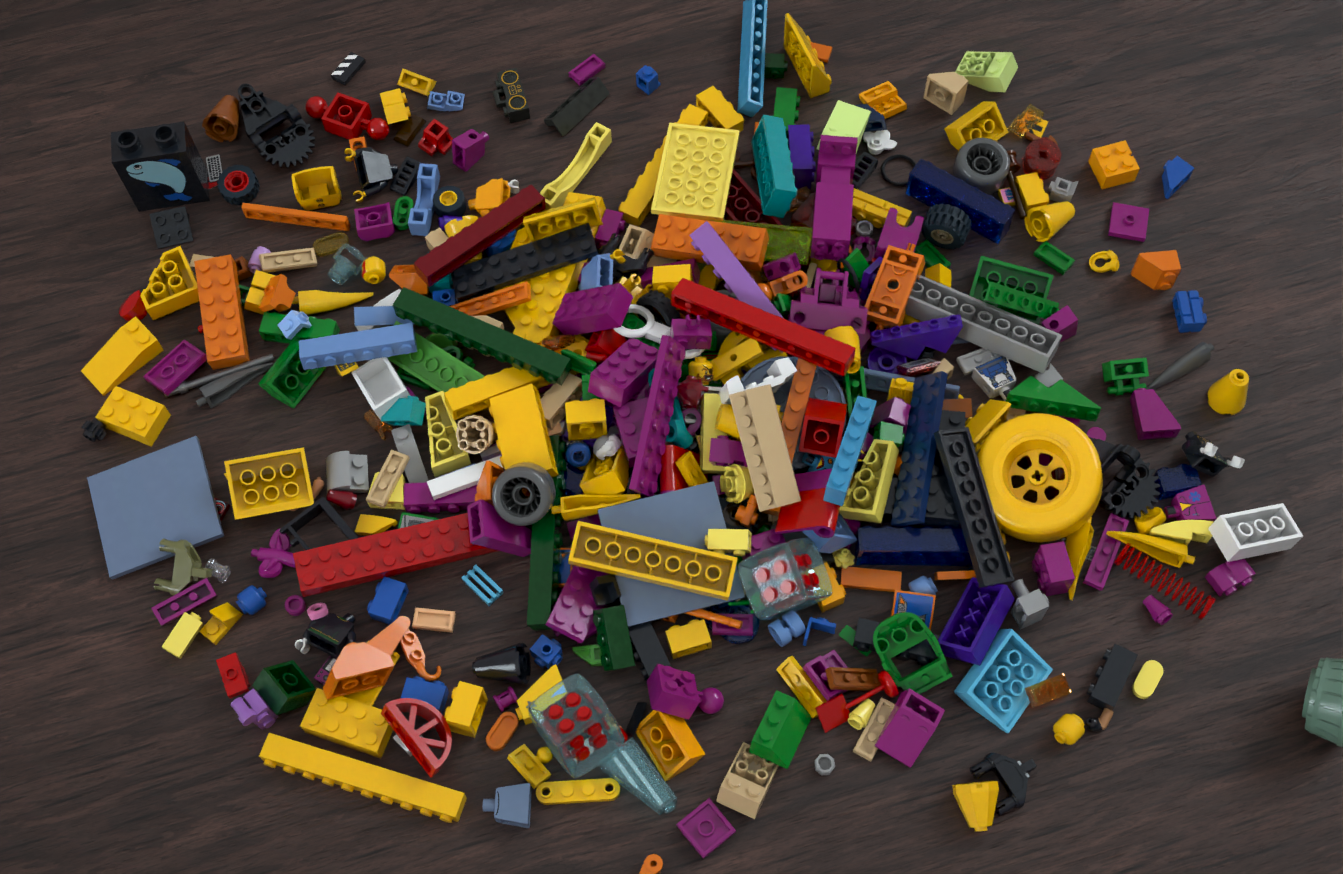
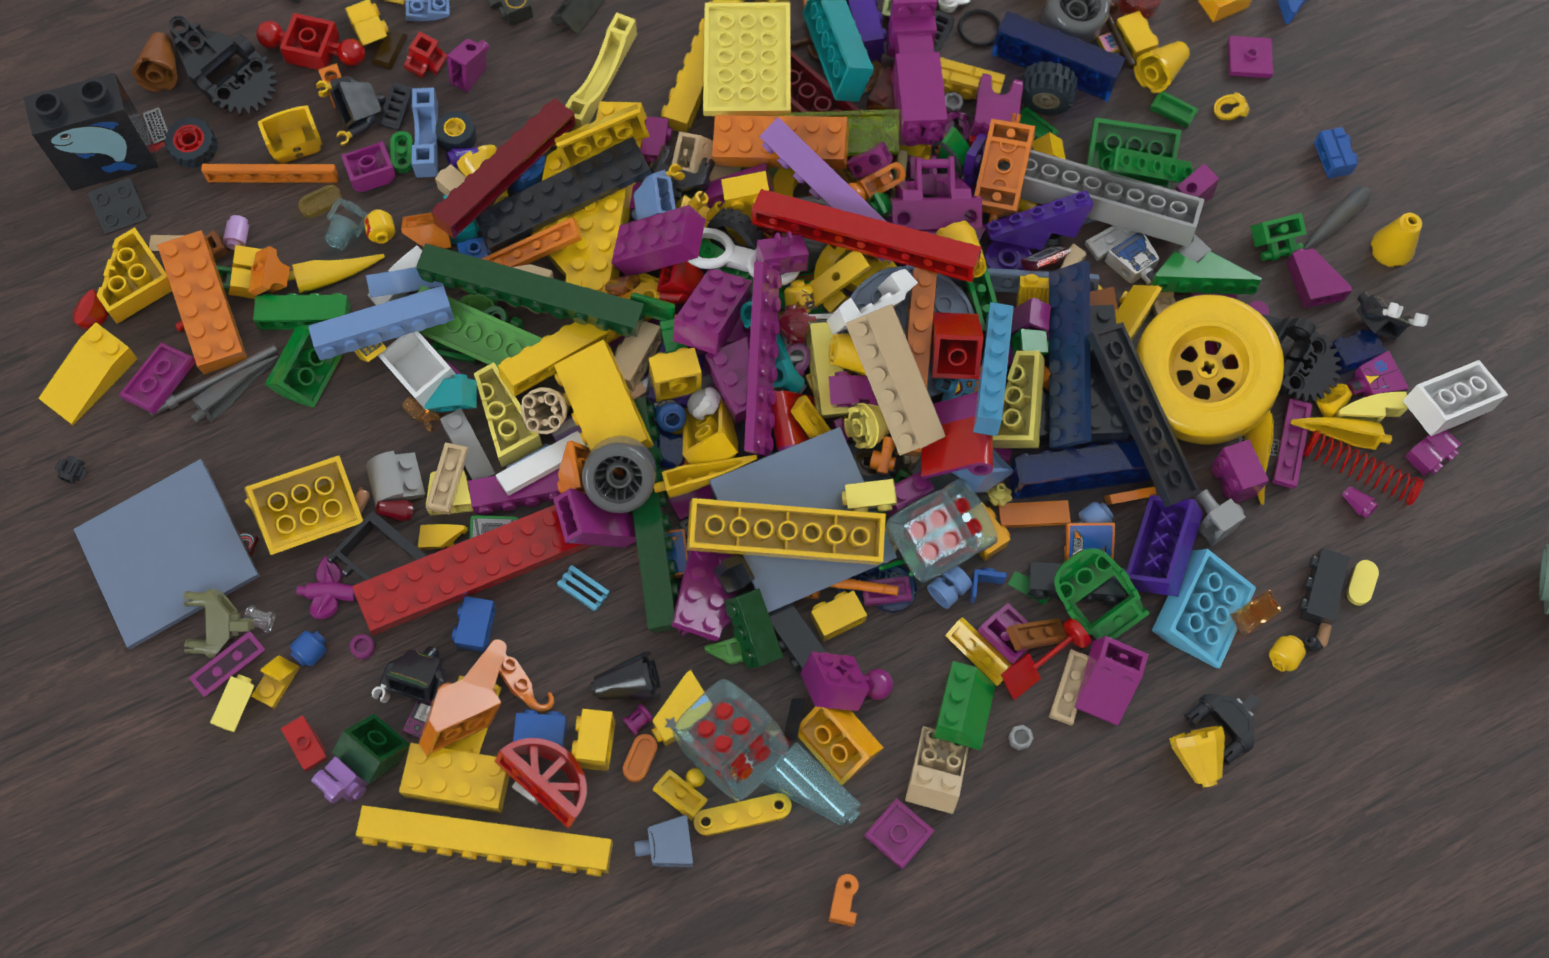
camera: 15 degrees left, 5 degrees up
yellow brick [96,386,171,447] -> none
tan tile [259,247,318,273] -> none
light blue bracket [278,310,312,339] -> none
bright pink piece [307,602,328,620] -> none
light nougat tile [412,607,456,633] -> none
light orange torso [468,178,519,217] -> none
blue brick [529,634,563,669] -> none
light yellow cone [848,699,875,730] -> none
light grey window [1048,177,1079,202] -> none
orange slope [1131,250,1181,290] -> none

